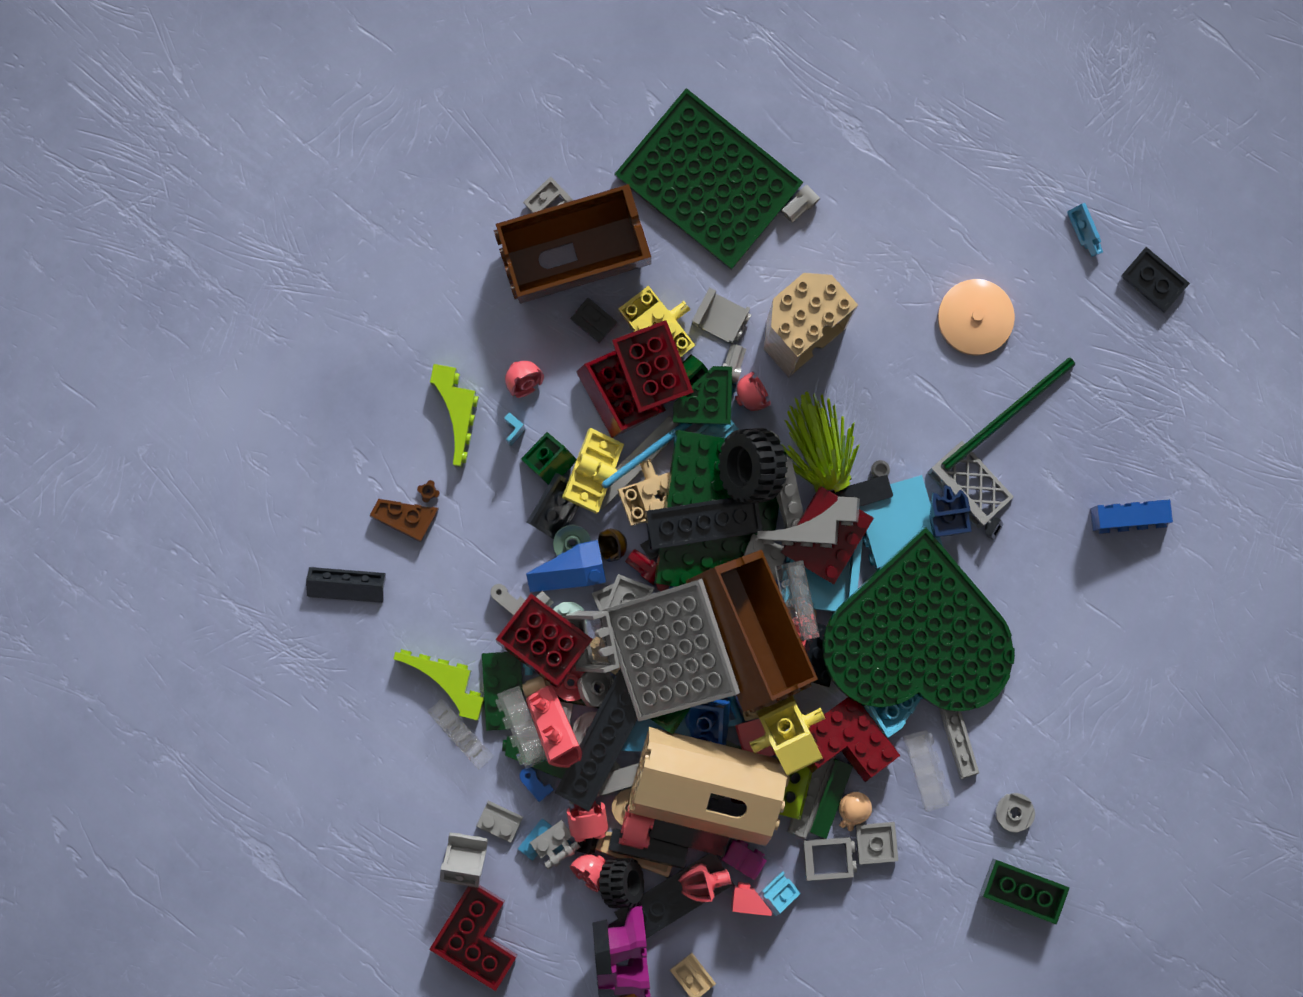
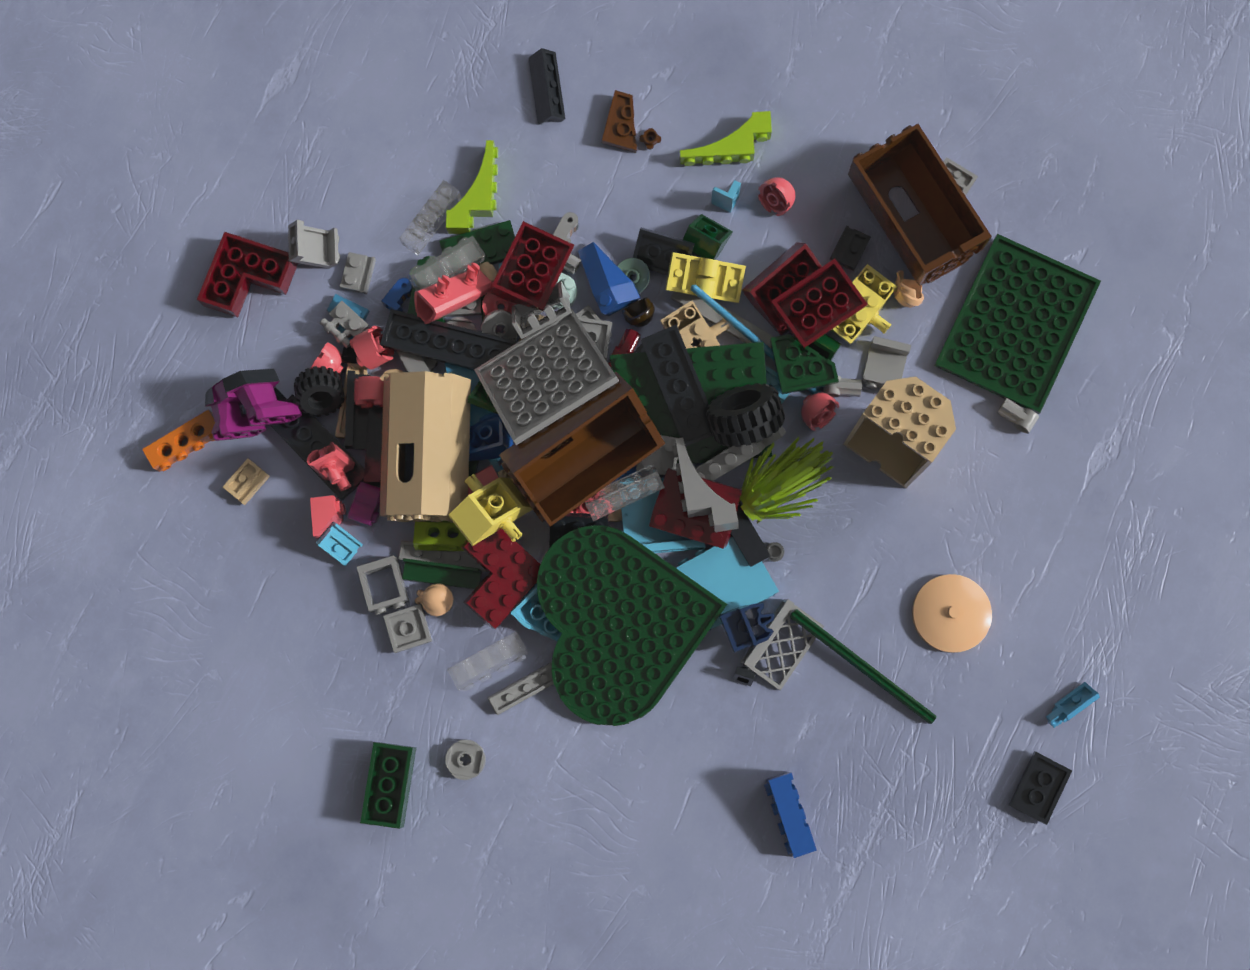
camera: 85 degrees right, 5 degrees down
none -> light nougat hat [893,270,924,308]

